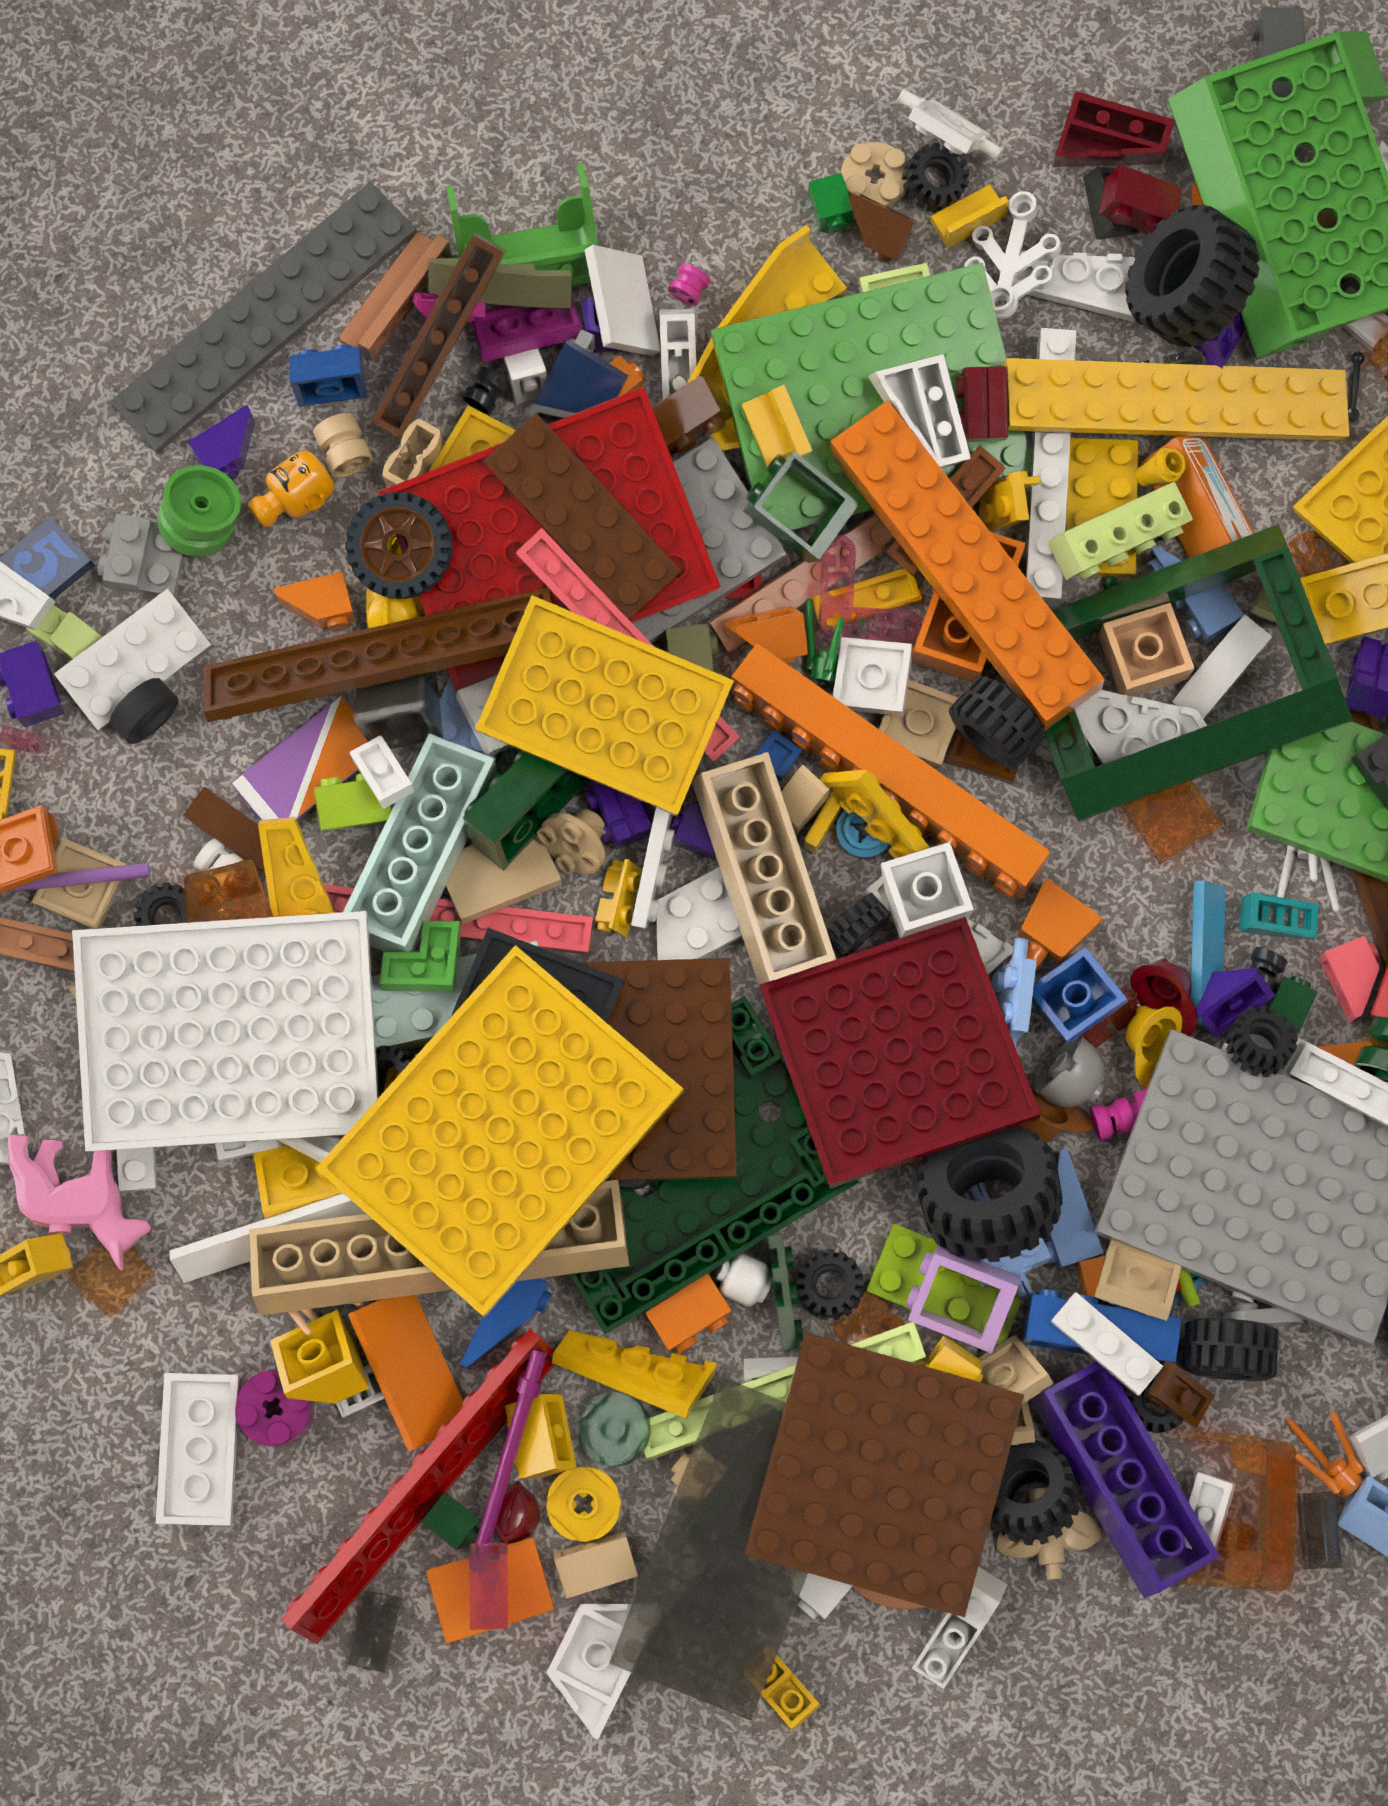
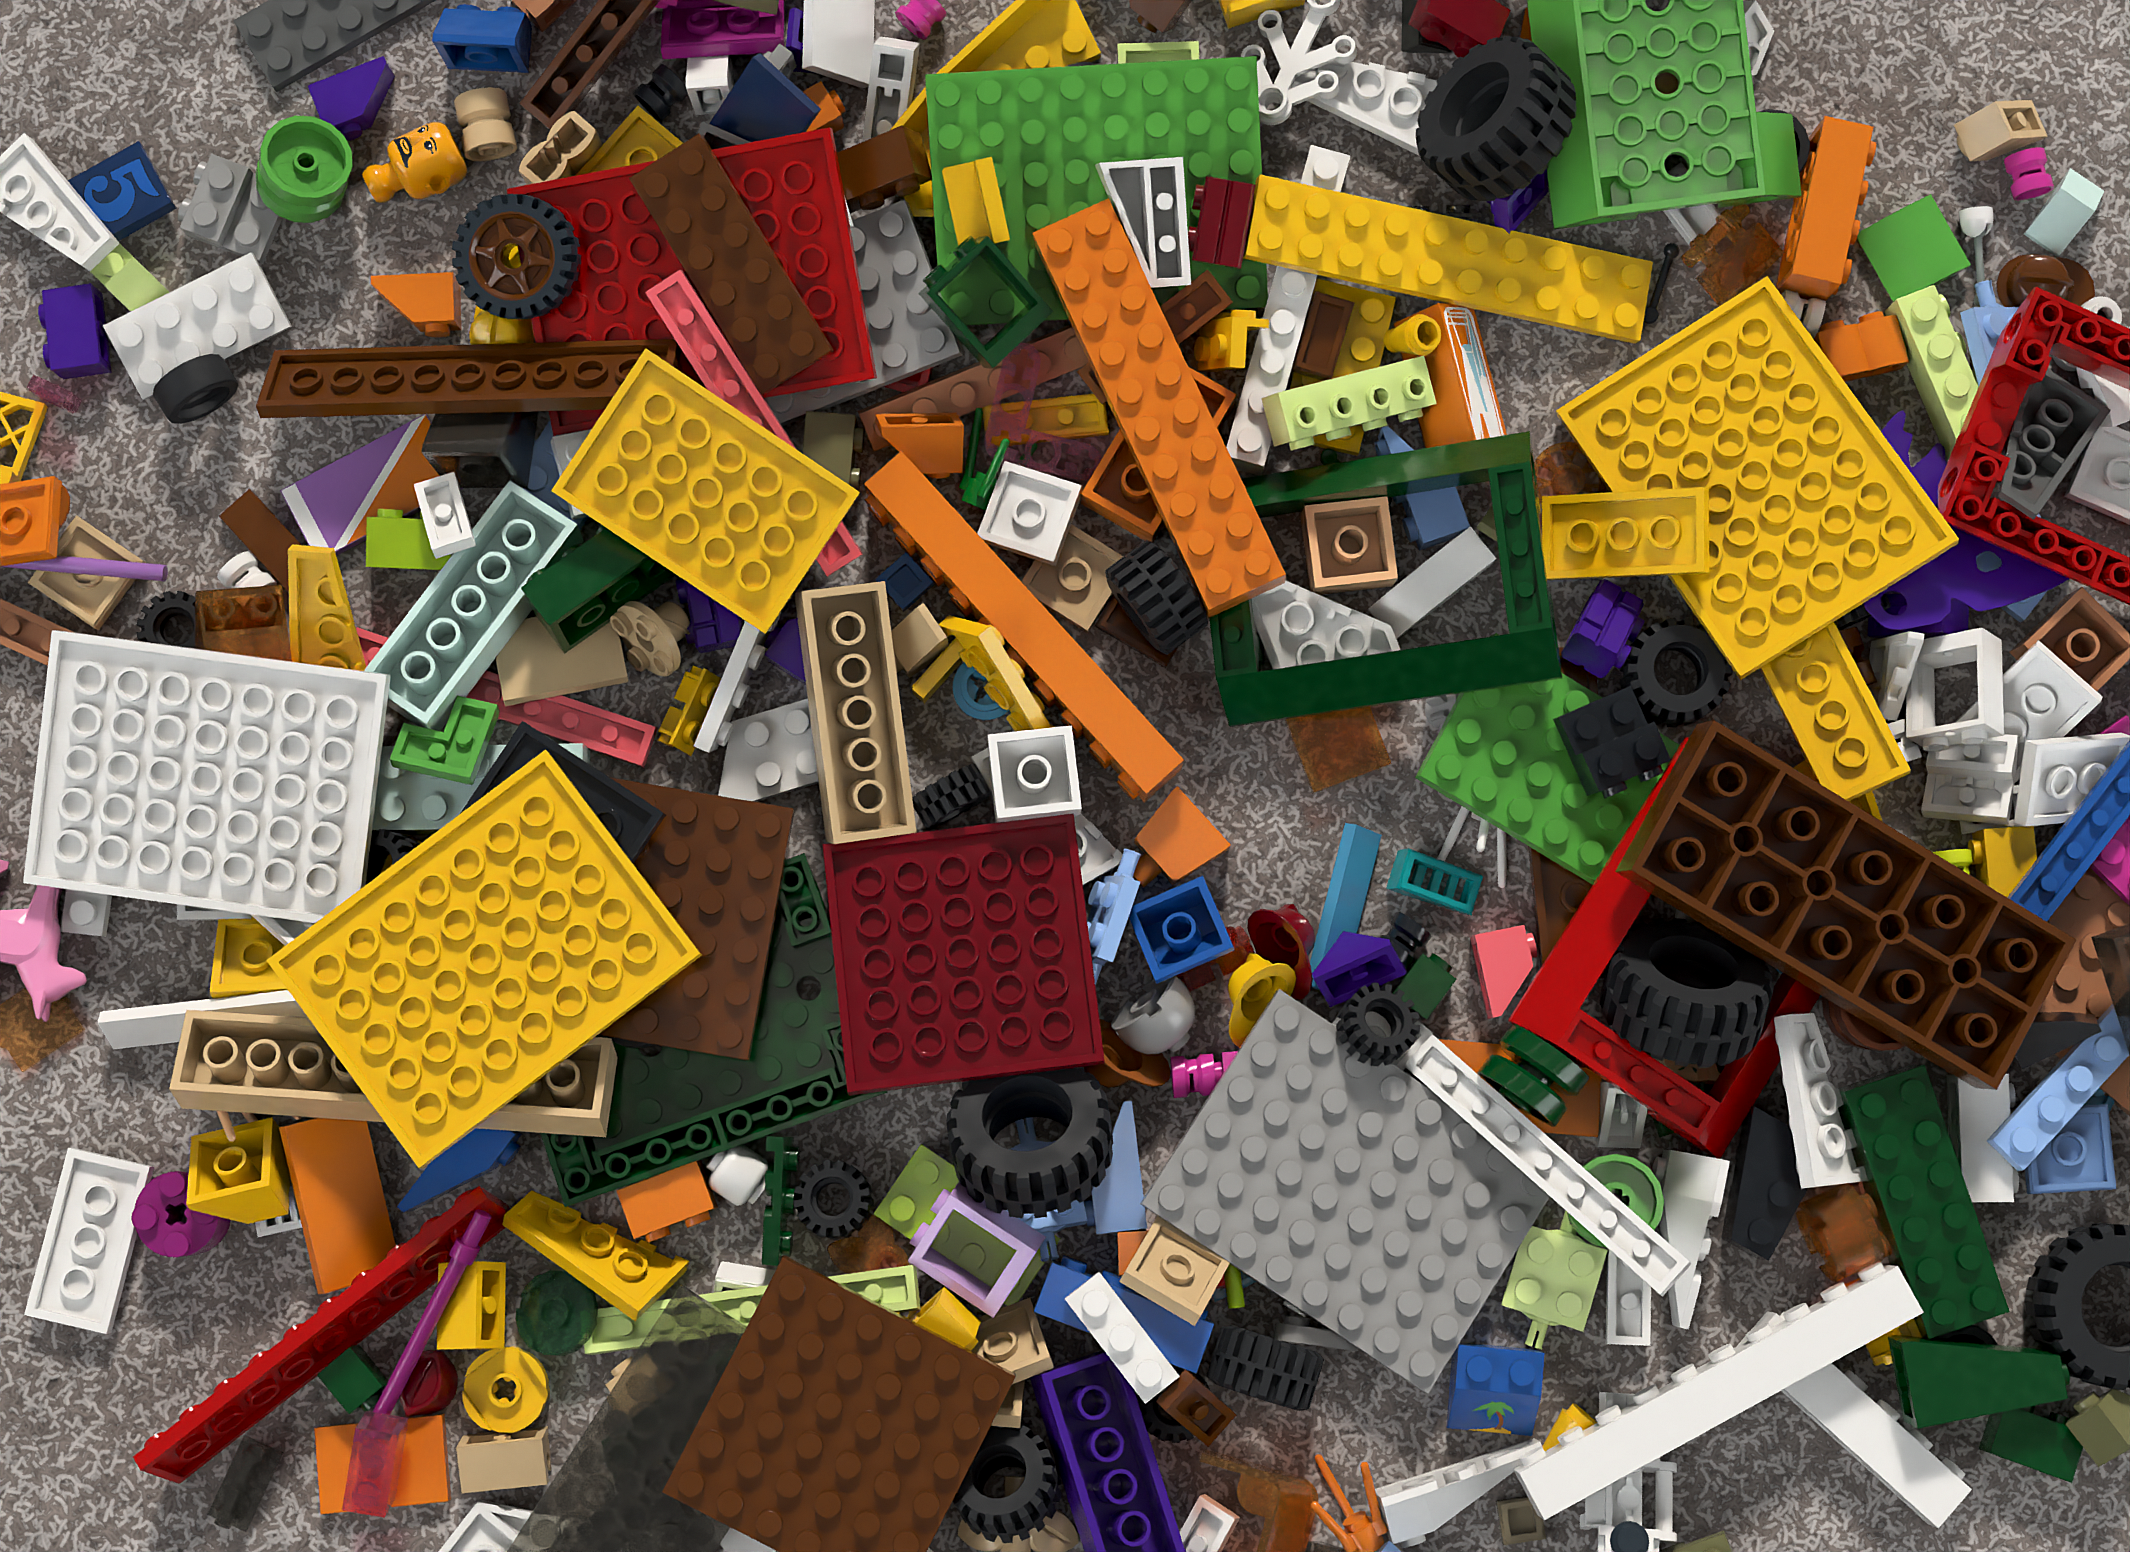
camera: 10 degrees right, 5 degrees up
none -> reddish brown tile [1291,291,1355,381]

